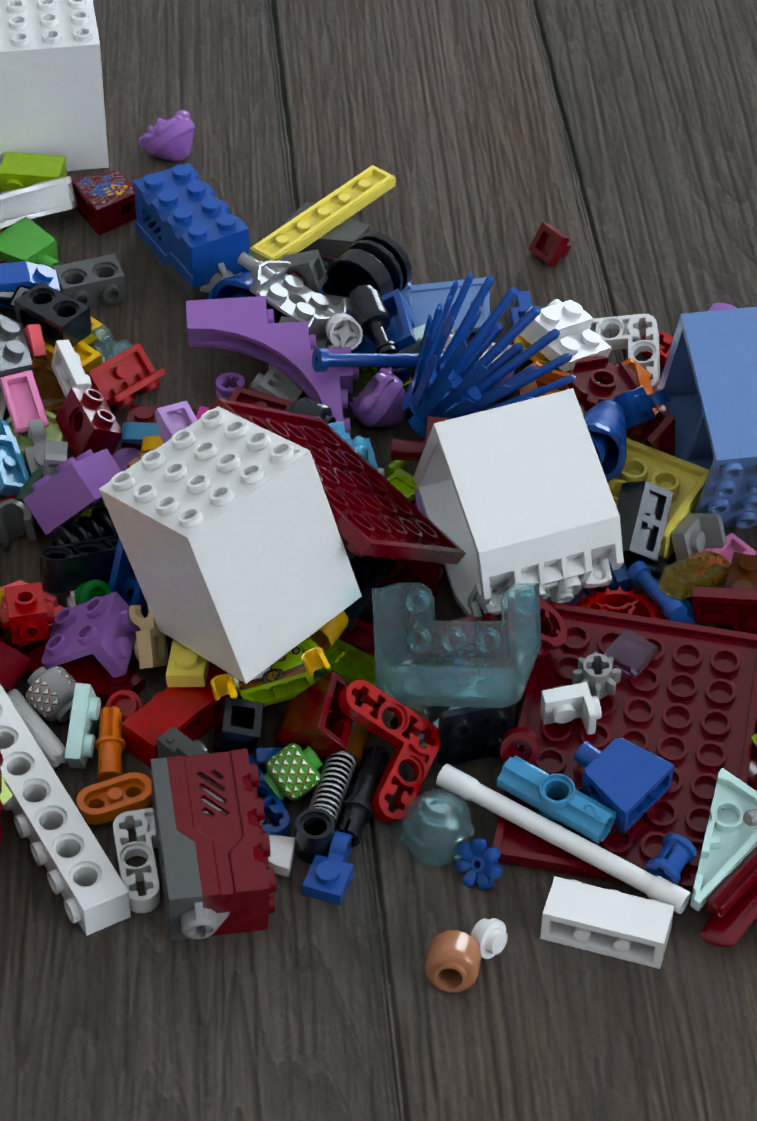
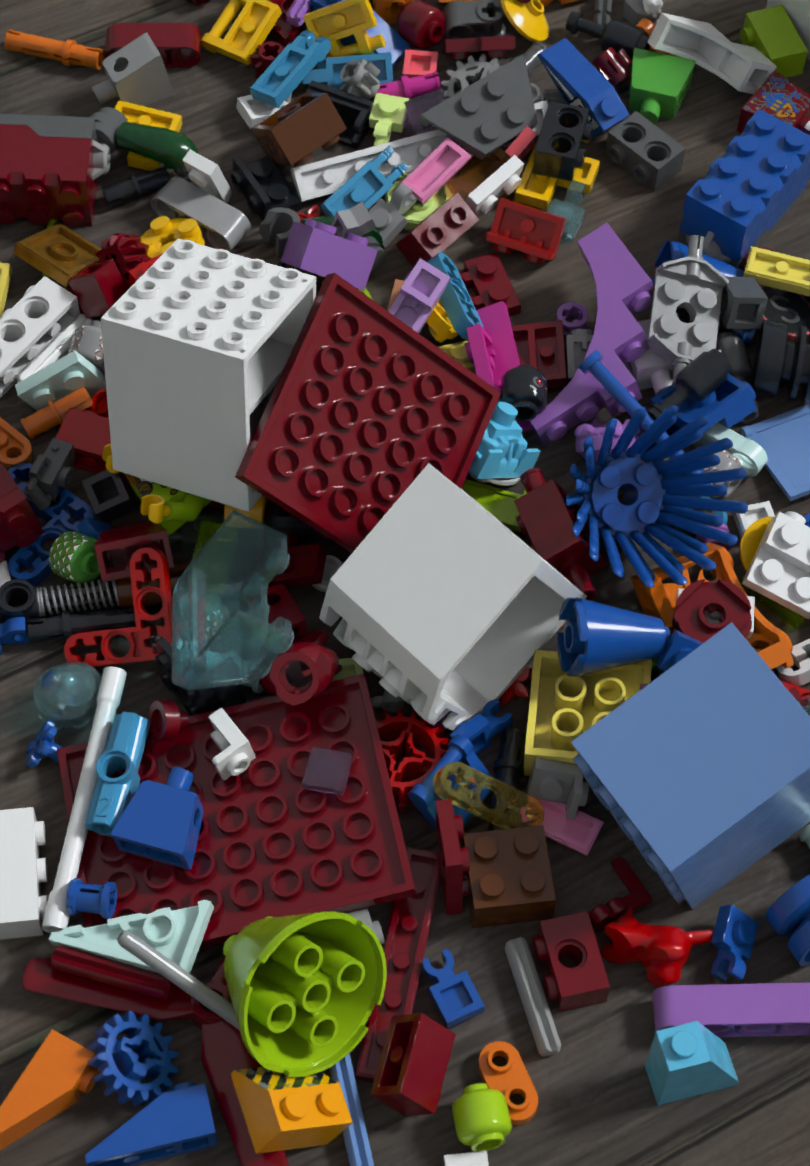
camera: 65 degrees right, 15 degrees up
white wheel [325,313,363,350] -> none
light grey gear [572,652,621,701] -> none
black hinge [617,481,674,561] -> none

